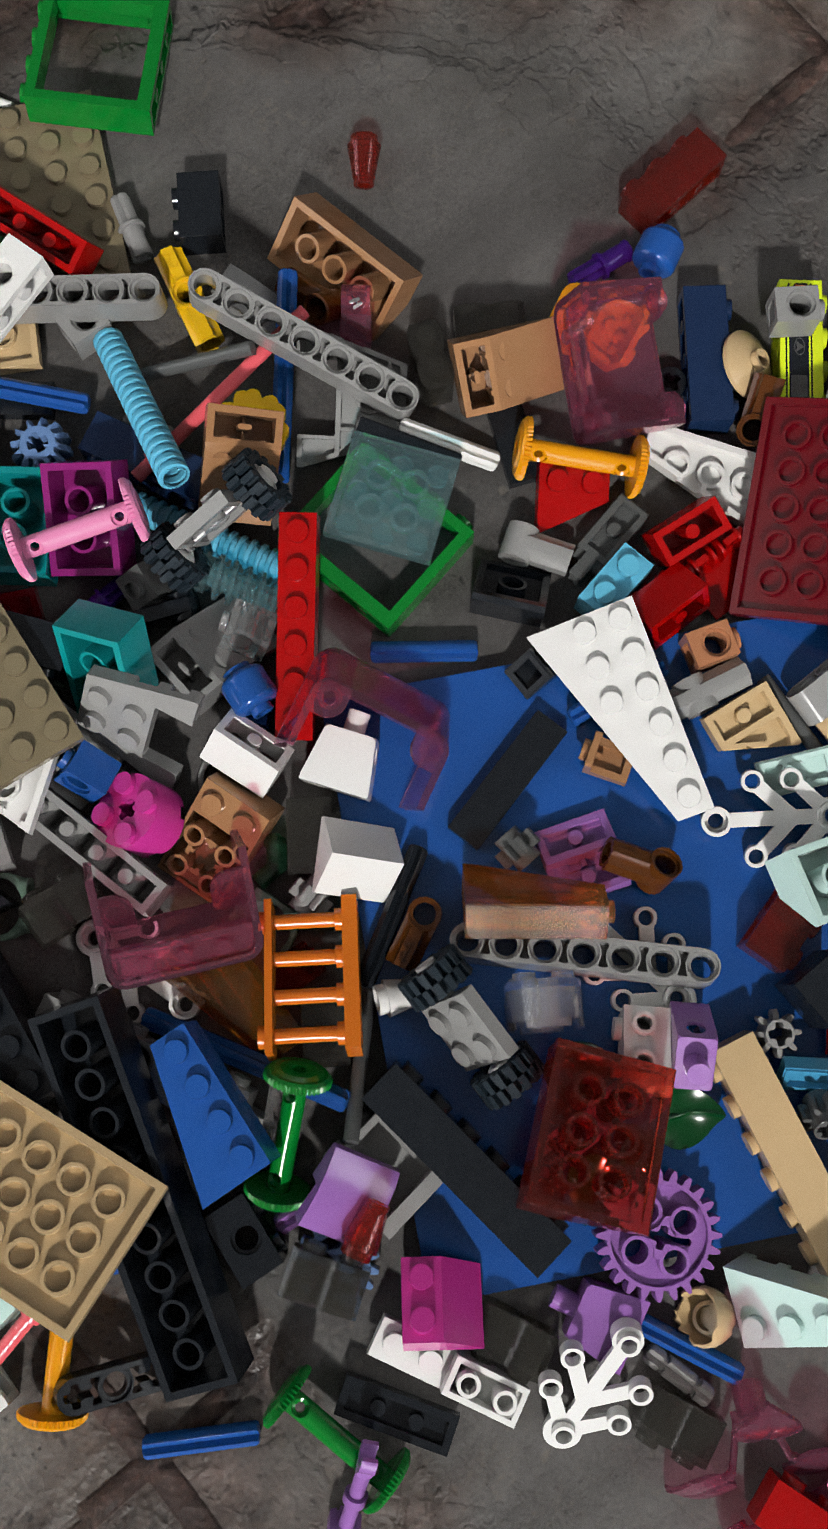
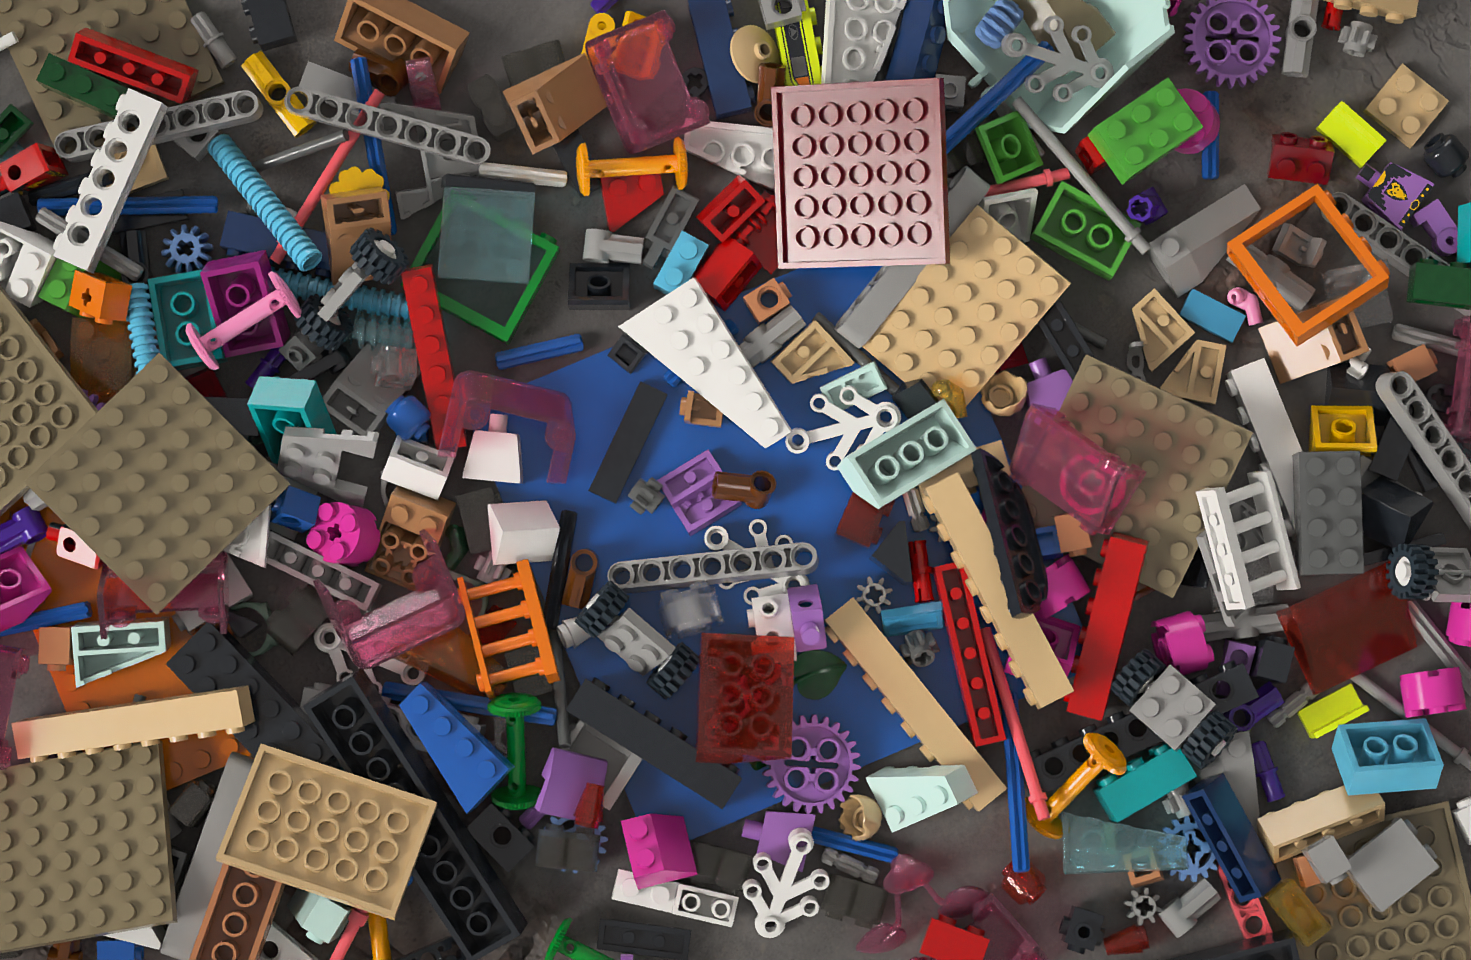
camera: 20 degrees left, 5 degrees up
clear orange slope [461,864,615,939] -> none

